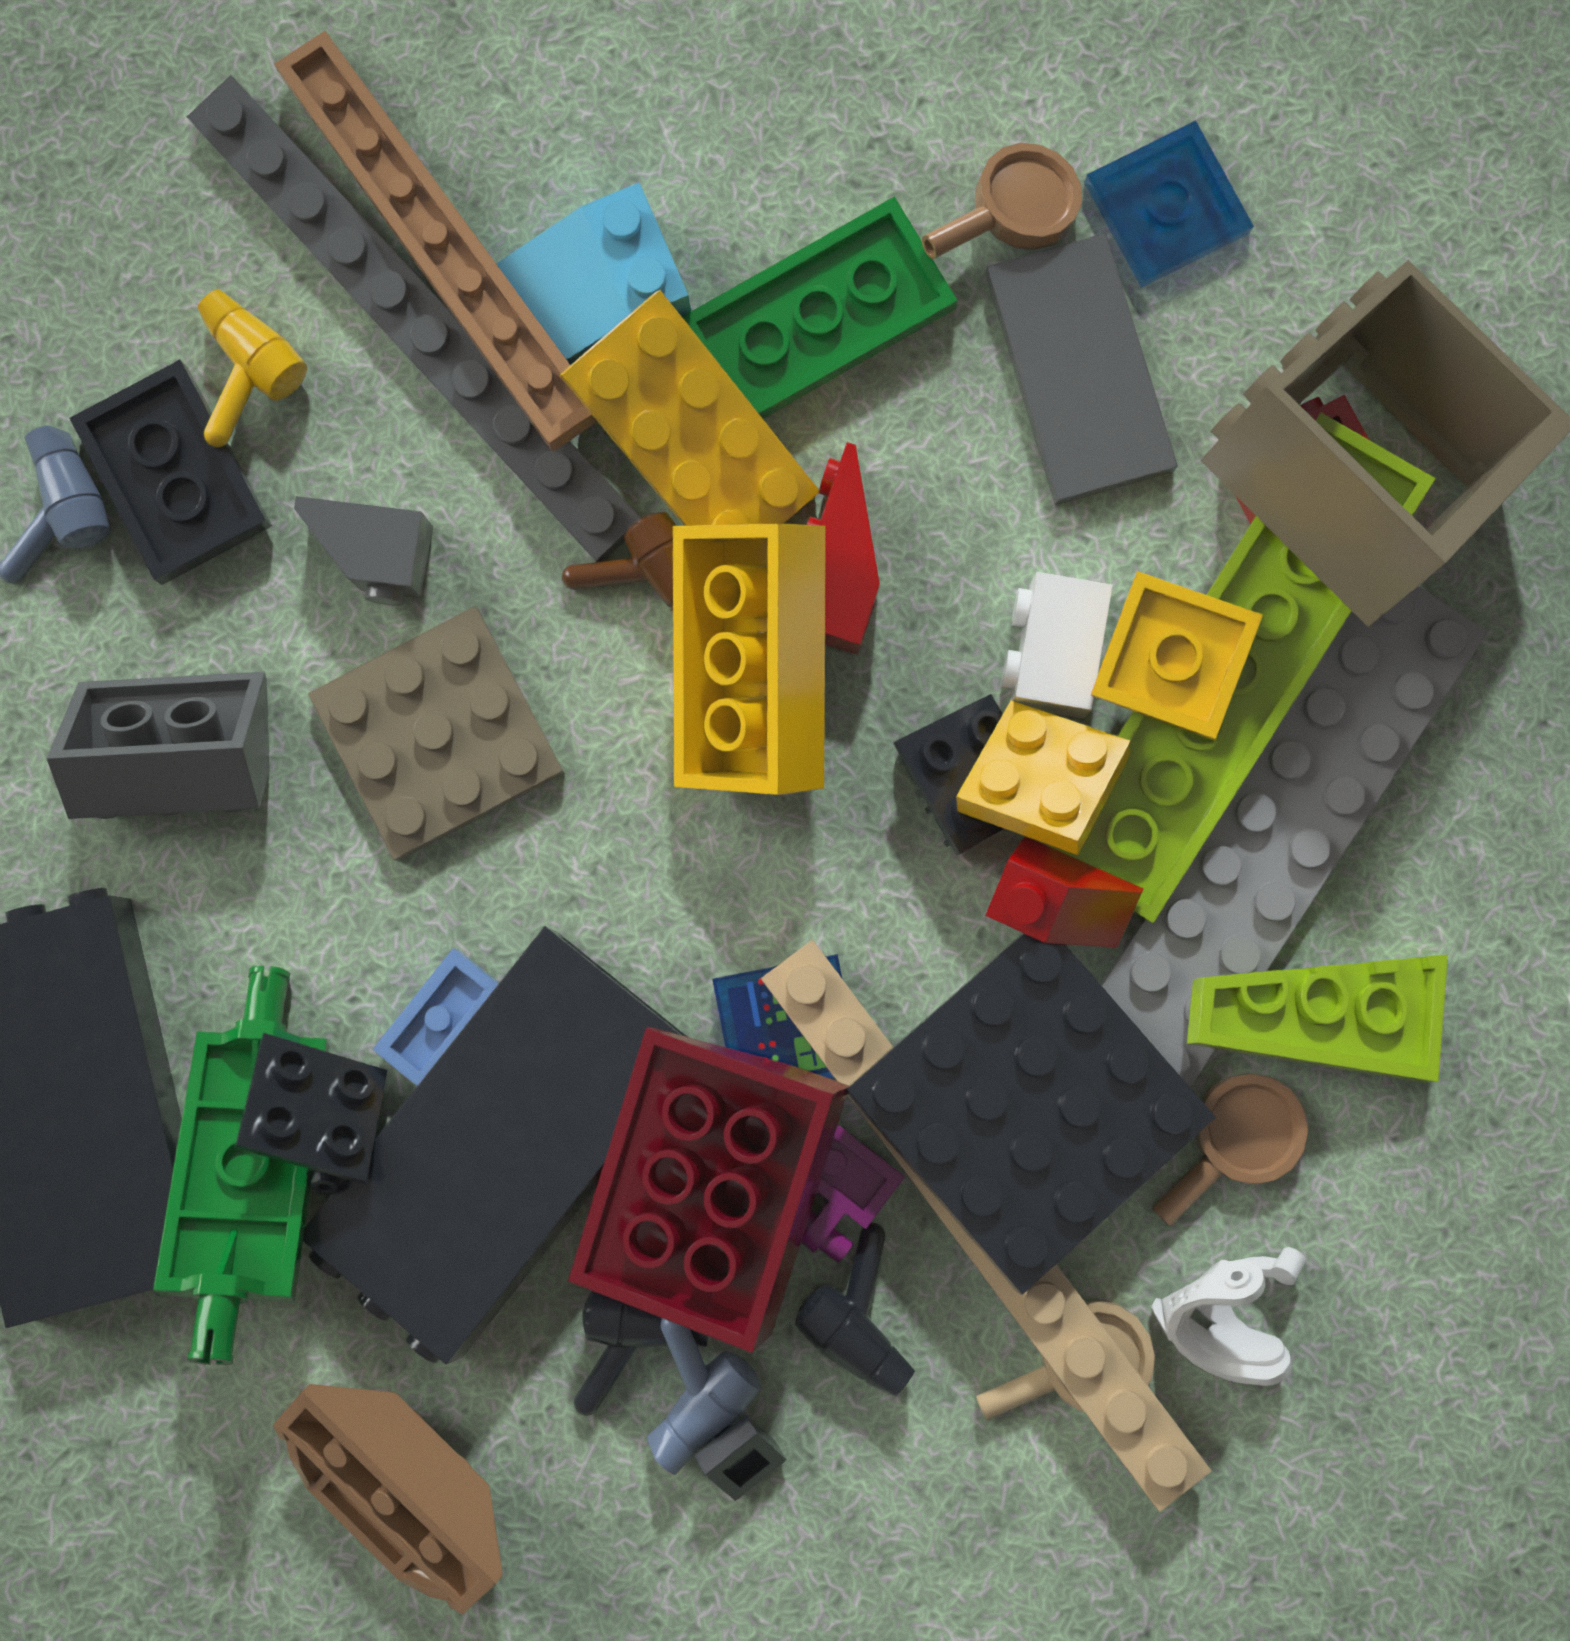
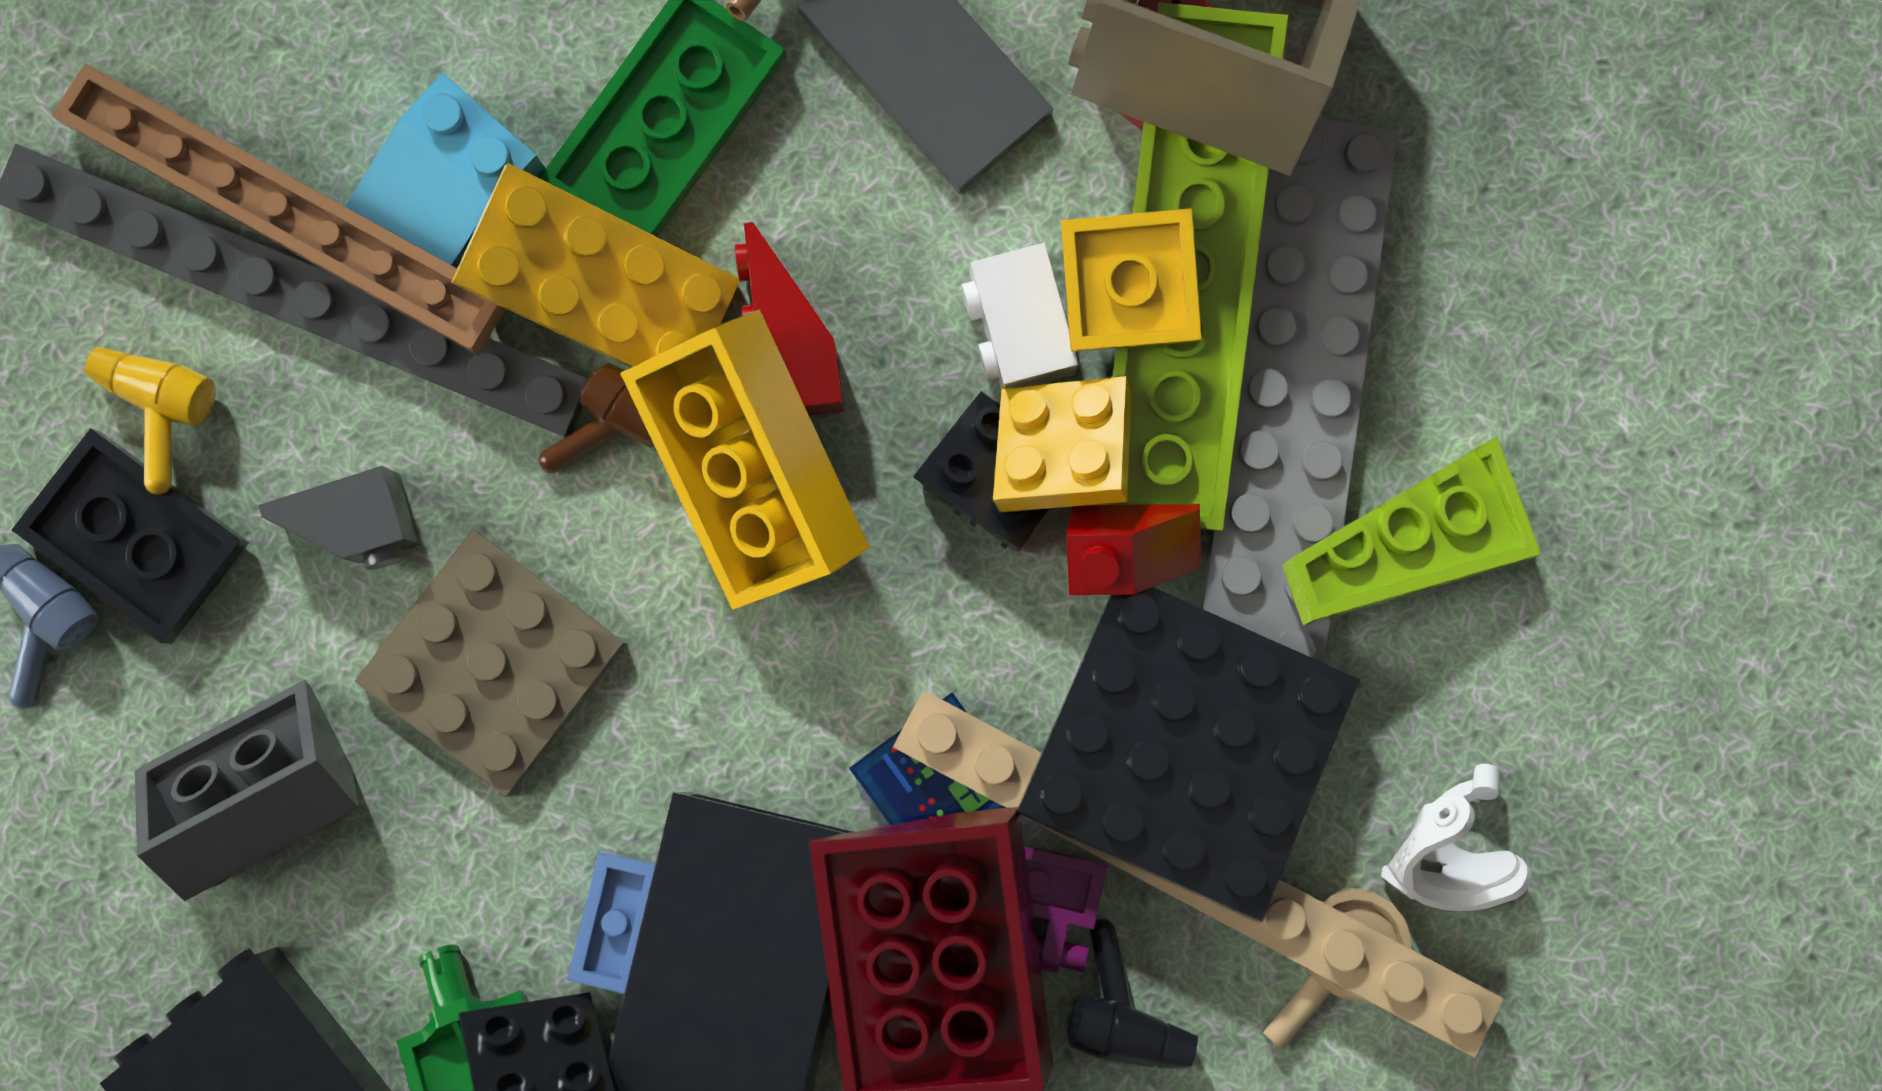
camera: 30 degrees left, 0 degrees up
medium nougat piece [1152,1073,1308,1227] -> none

